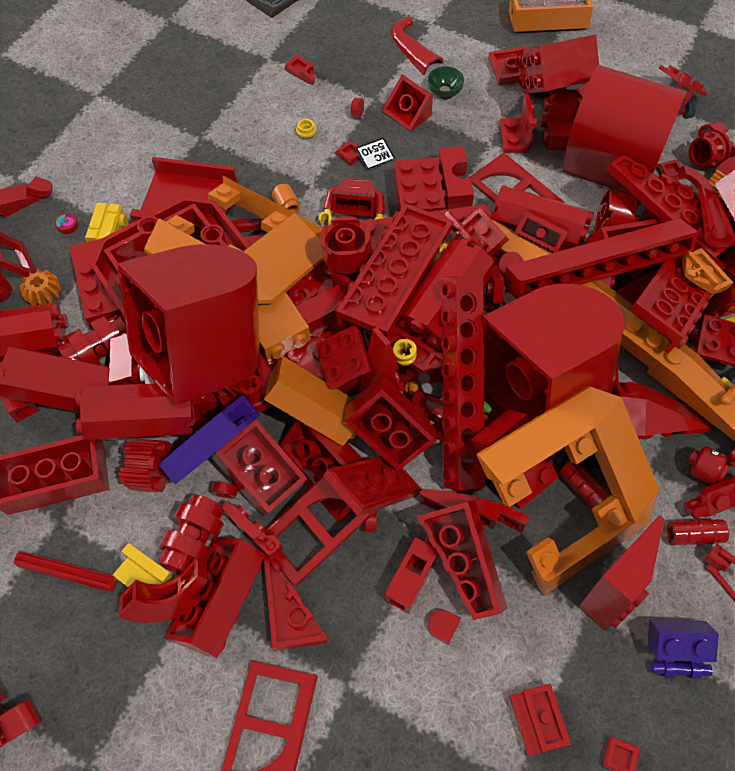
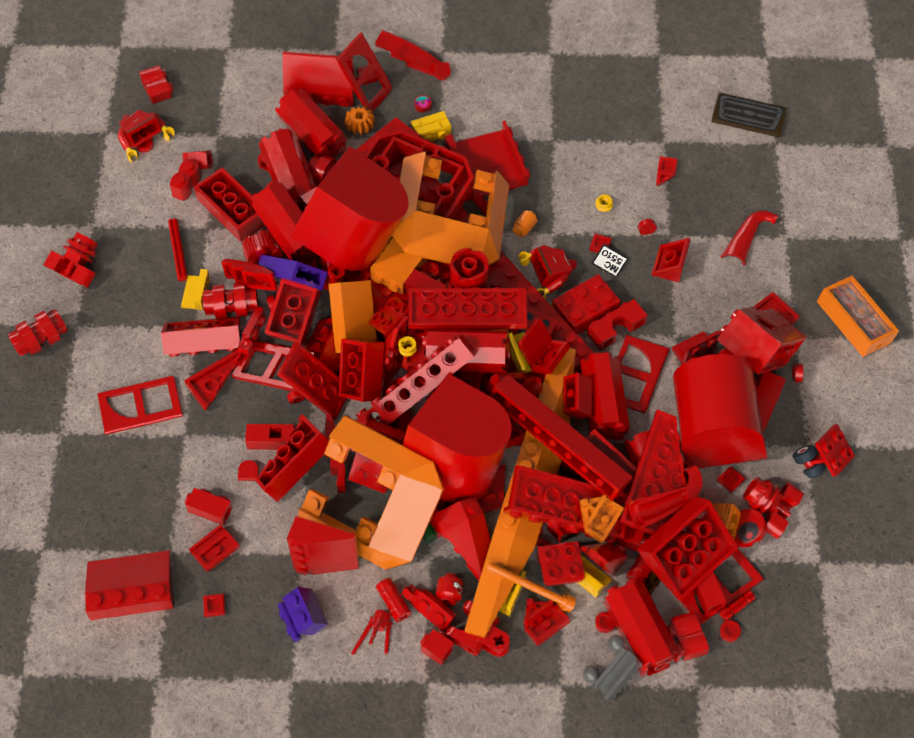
camera: 60 degrees right, 0 degrees up
red arch [119,556,208,623] -> none
dark green piece [428,66,464,98] -> none
none -> red brick [185,487,233,526]
none -> red slope [221,259,278,291]

